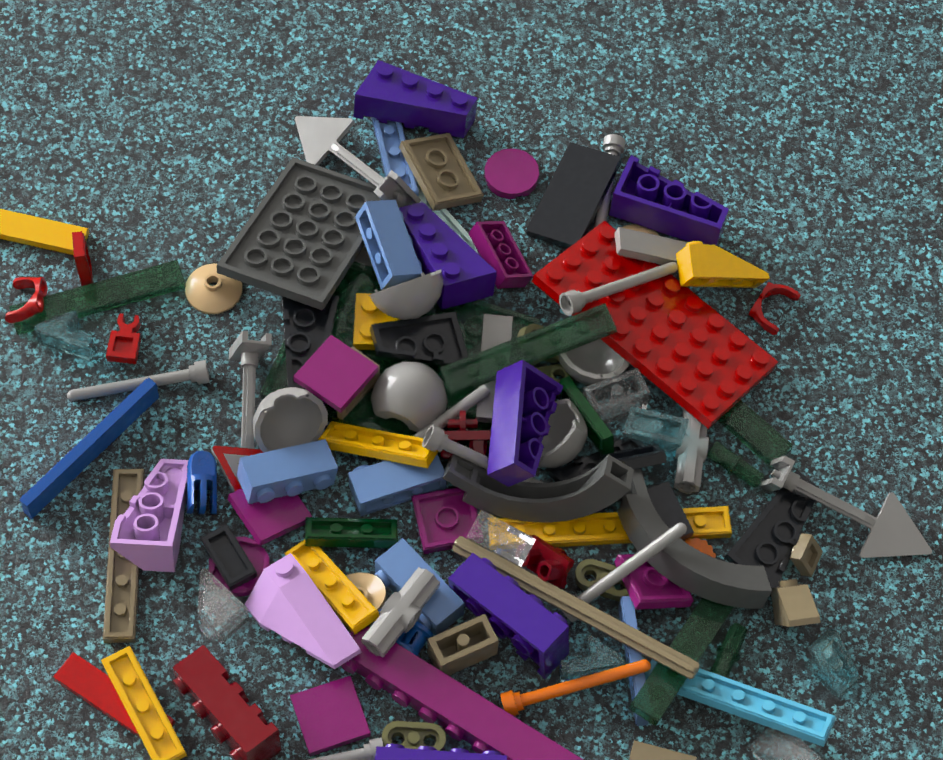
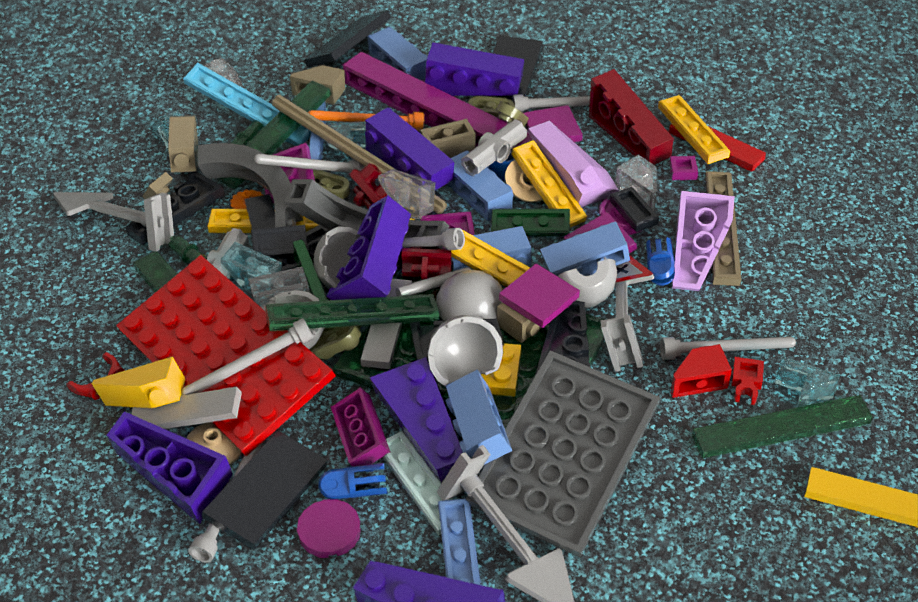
camera: 170 degrees left, 15 degrees down
red cap [5,277,48,323] -> none
blue tile [19,378,159,519] -> none
red tile [72,231,93,287] -> none
tan dish [185,264,243,314] -> none
dark tan tile [399,133,484,211] -> none
none -> blue arm [318,463,388,499]
none -> olive plate [496,101,529,127]
none -> magenta plate [669,156,698,180]
none -> red slope [671,344,732,398]

